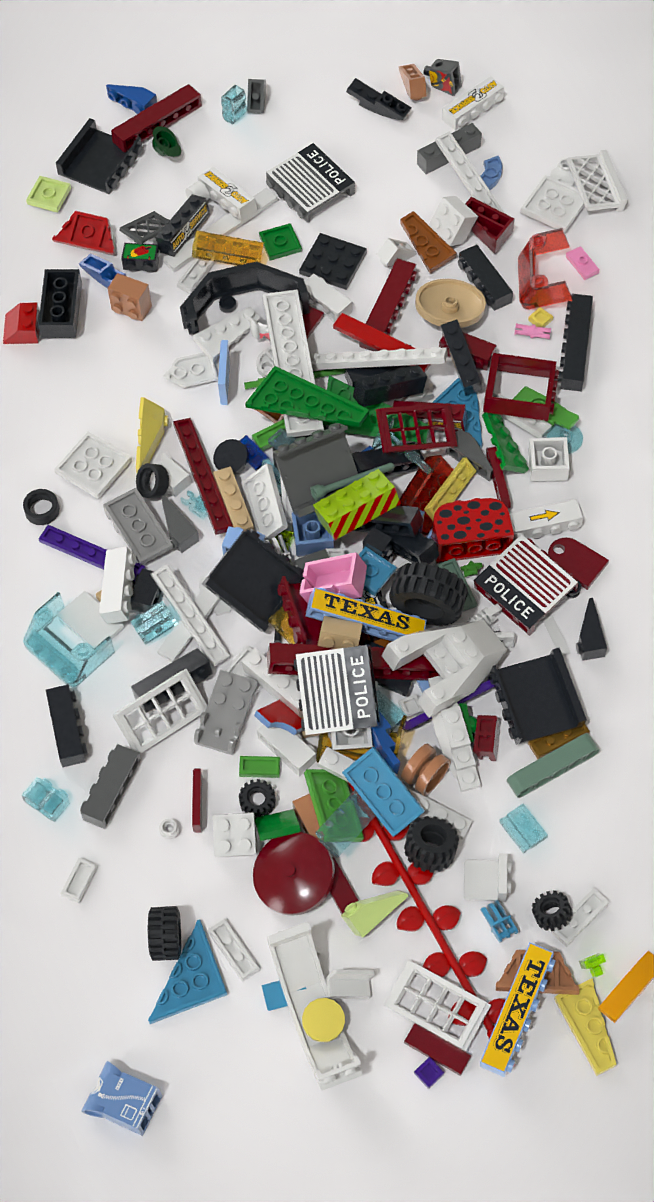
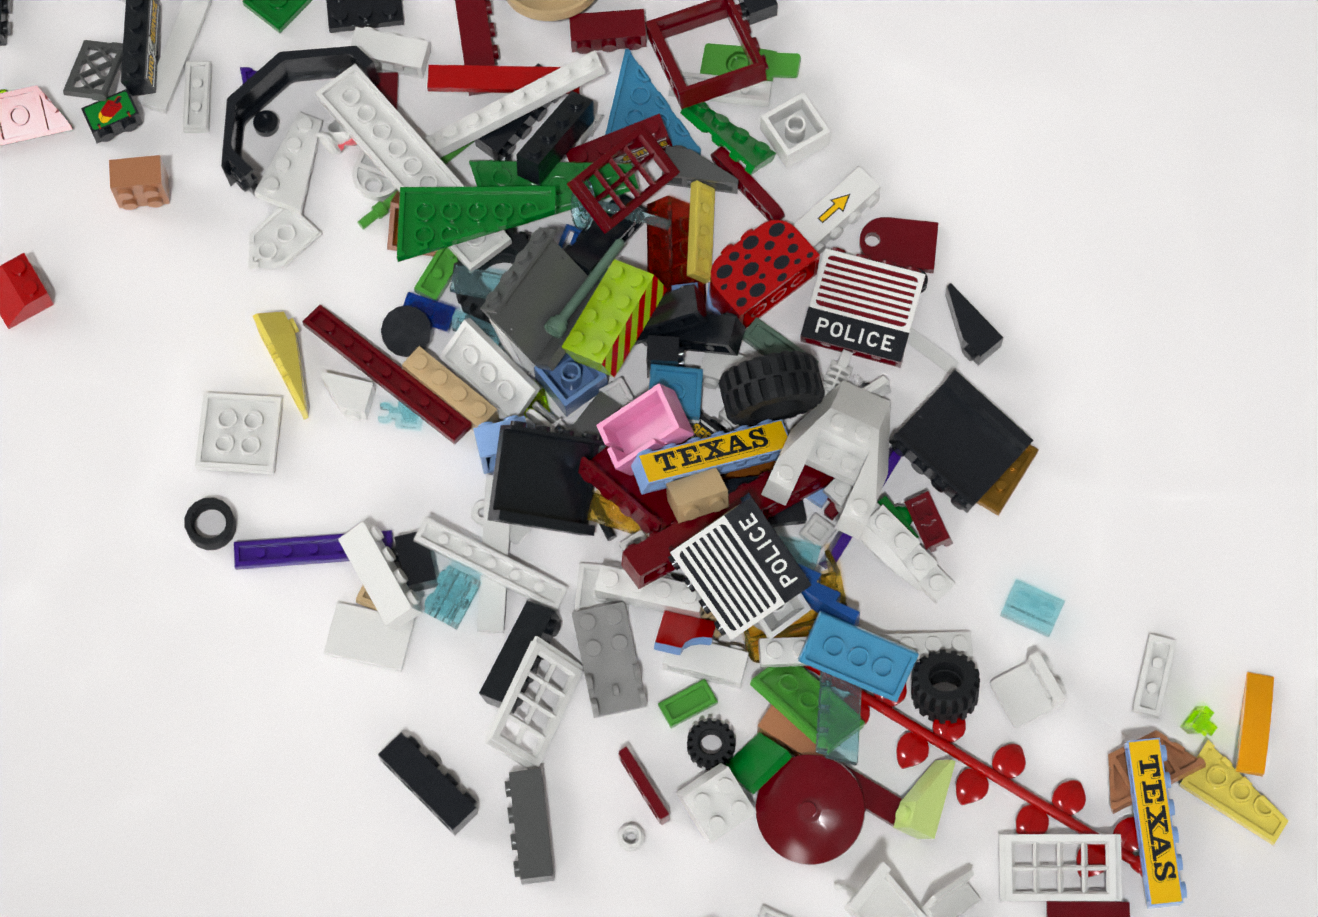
camera: 30 degrees left, 10 degrees up
clear light blue brick [21,777,70,822] -> none
clear light blue windscreen [23,592,115,687] -> none
black brick [38,269,82,338] -> none
blue slope [78,253,126,289] -> none
light grey hinge [103,488,173,566] -> none
black tyre [136,463,169,499] -> none
dark grey slope [161,495,199,553] -> none
clear yellow brick [192,230,264,266] -> none
light blue tile [218,340,230,405] -> none
nougat wheel [401,743,451,796] -> none
black brick [440,319,482,396] -> none
bright green piece [460,561,483,577] -> none
dark azure arm [480,899,518,943] -> none
sand green beam [506,733,600,798] -> none
black tyre [532,890,573,931] -> none
clear light blue dish [547,424,583,454] -> none

